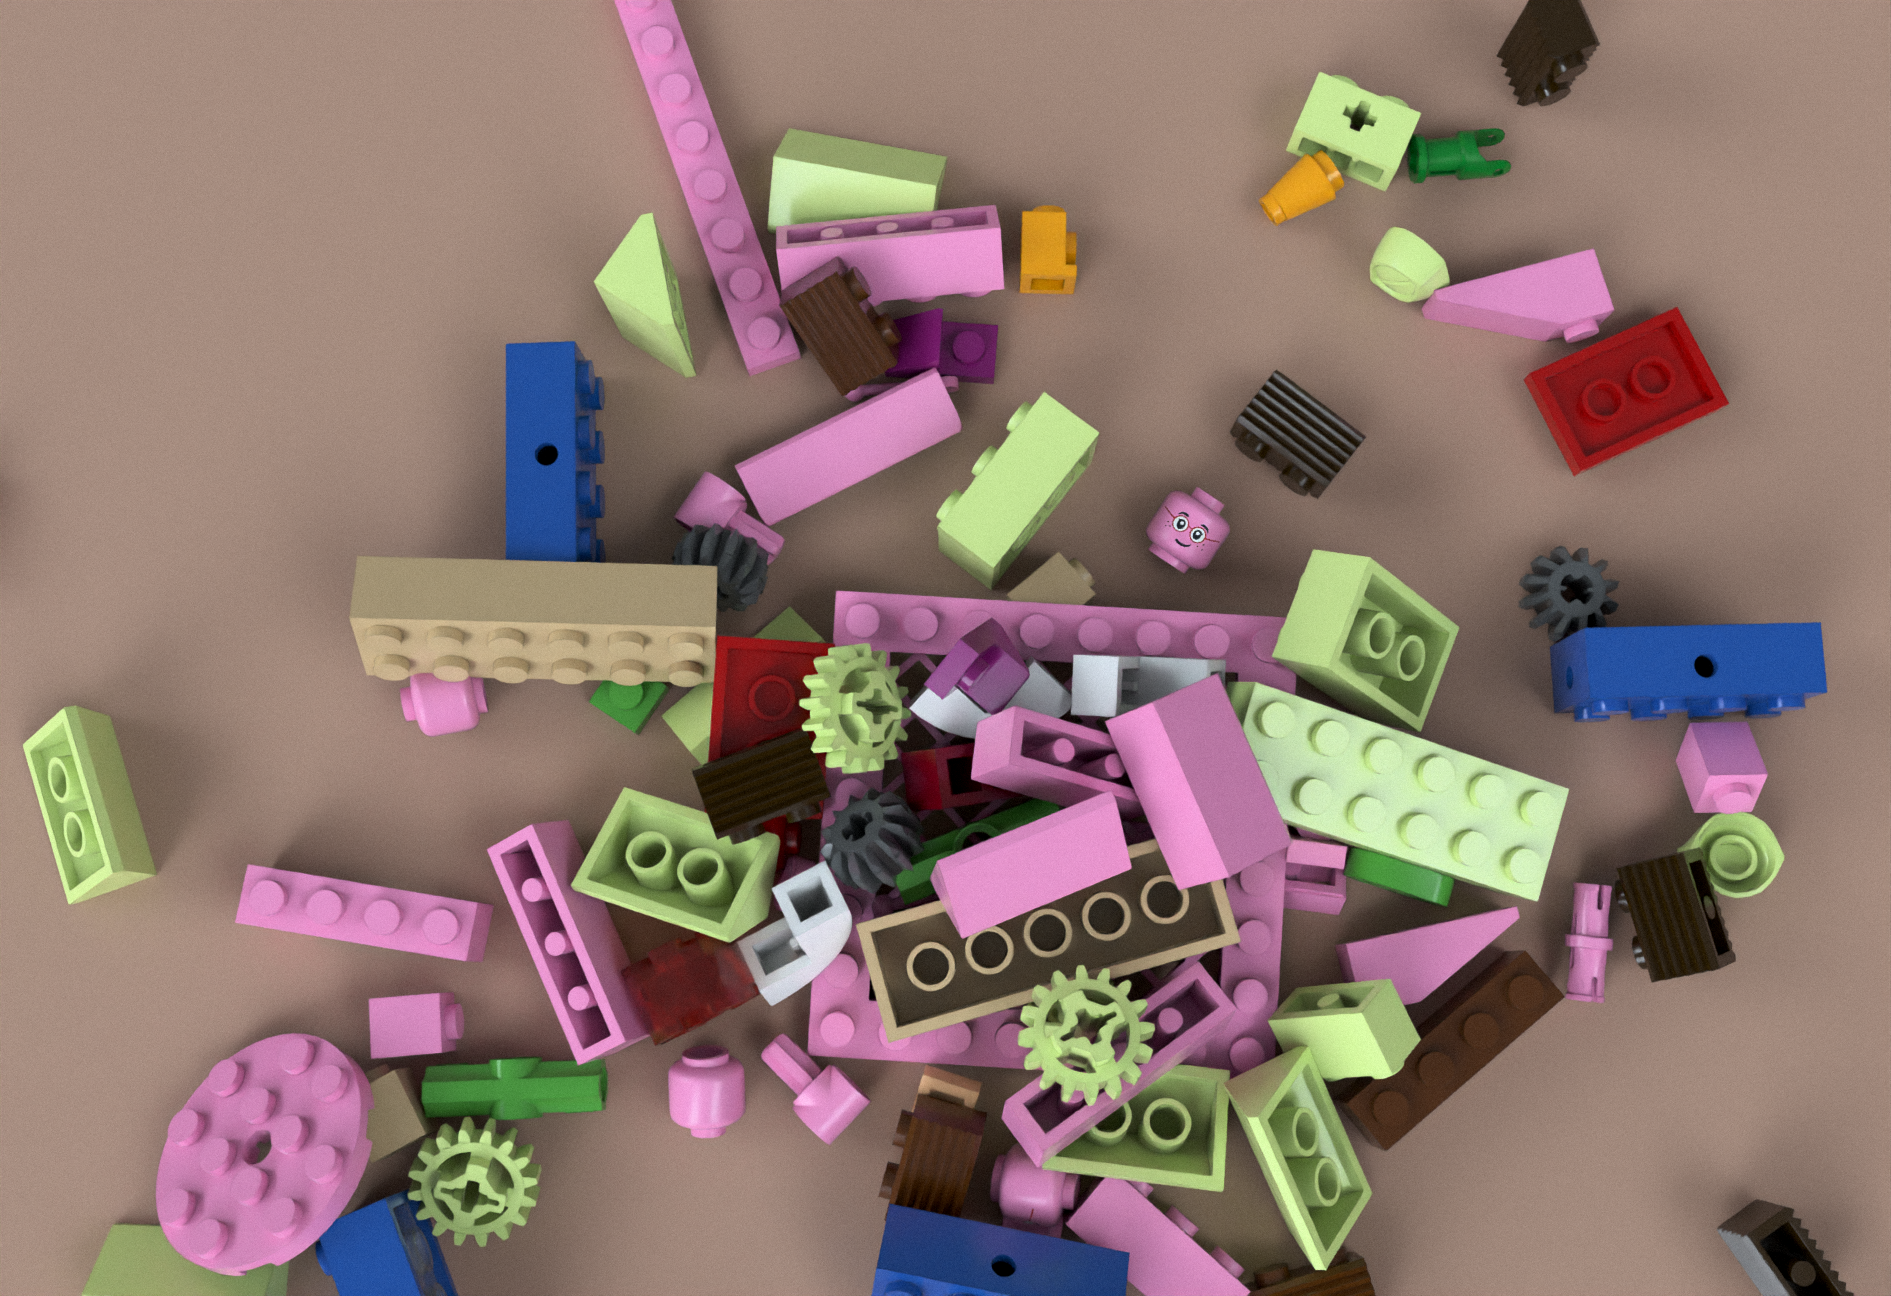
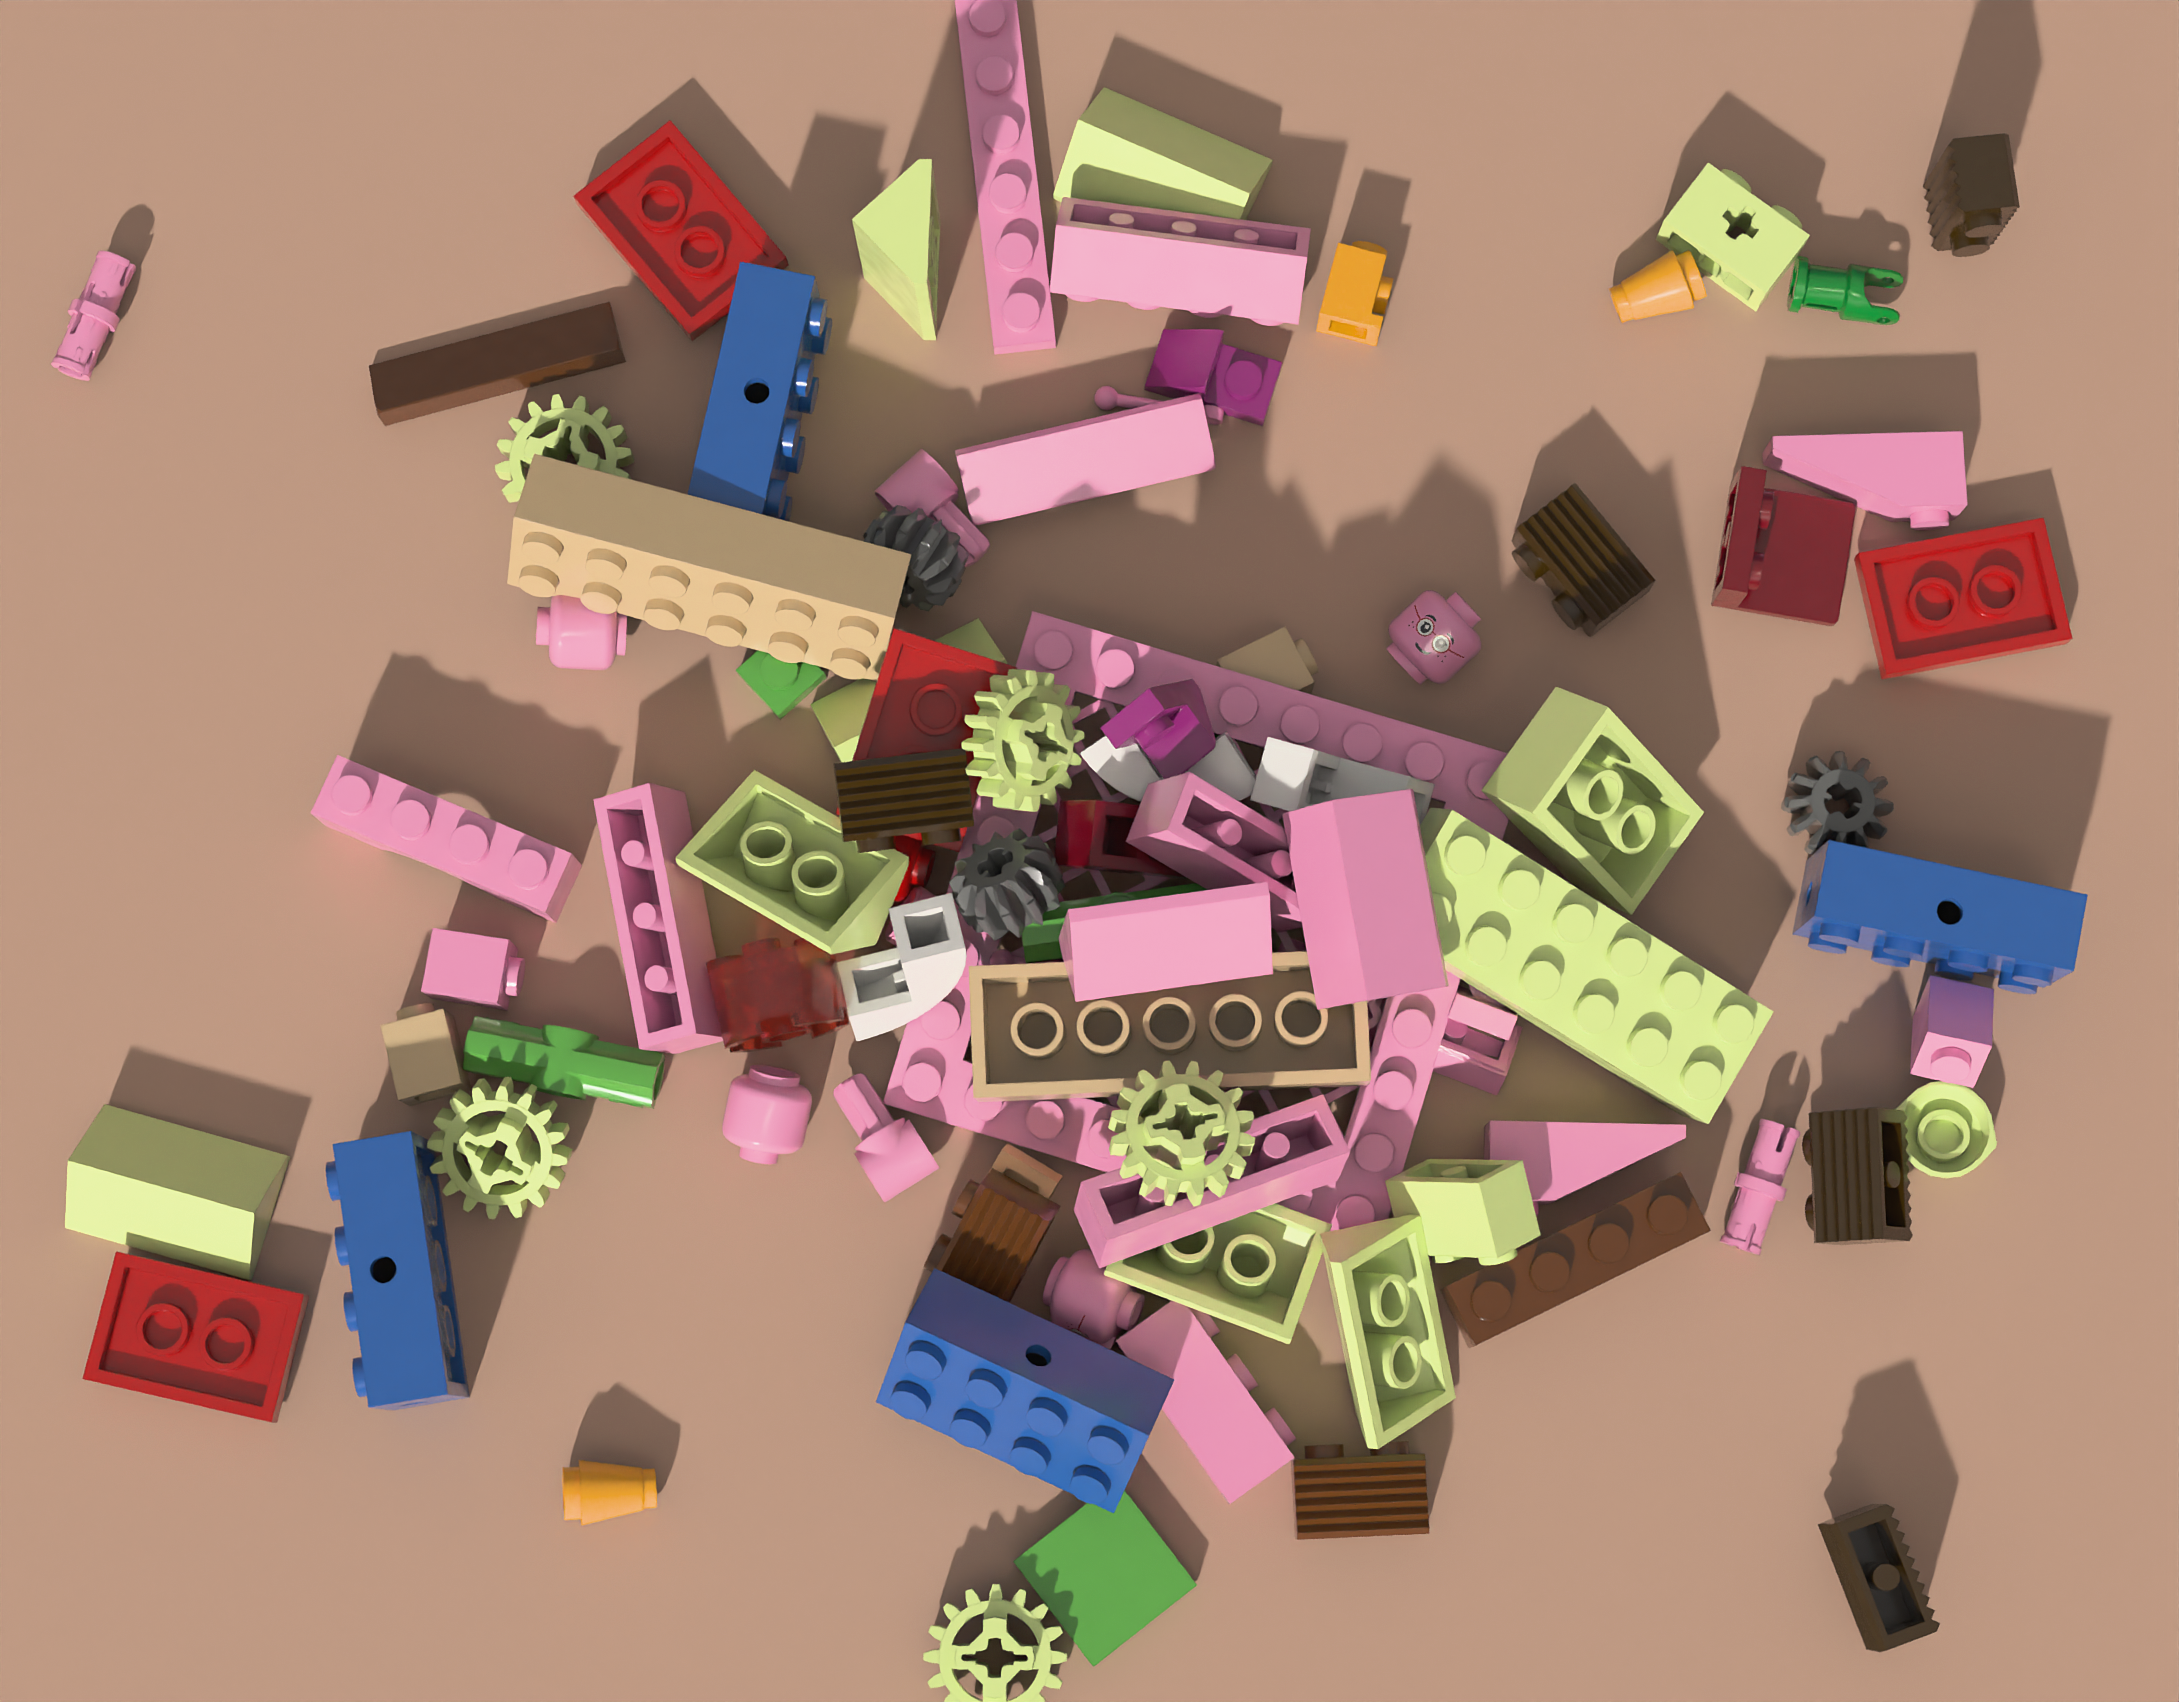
camera: 15 degrees right, 0 degrees up
yellowish green slope [23,705,157,905] -> none
bright pink plate [156,1033,375,1276] -> none
reddish brown brick [779,256,902,396] -> none
yellowish green brick [936,392,1100,590] -> none
bright green beam [1343,847,1455,908] -> none
yellowish green hat [1370,227,1450,303] -> none
none -> reddish brown slope [369,302,626,426]
none -> yellowish green gear [495,394,634,503]
none -> red plate [573,120,789,341]
none -> dark red bracket [1711,466,1856,626]

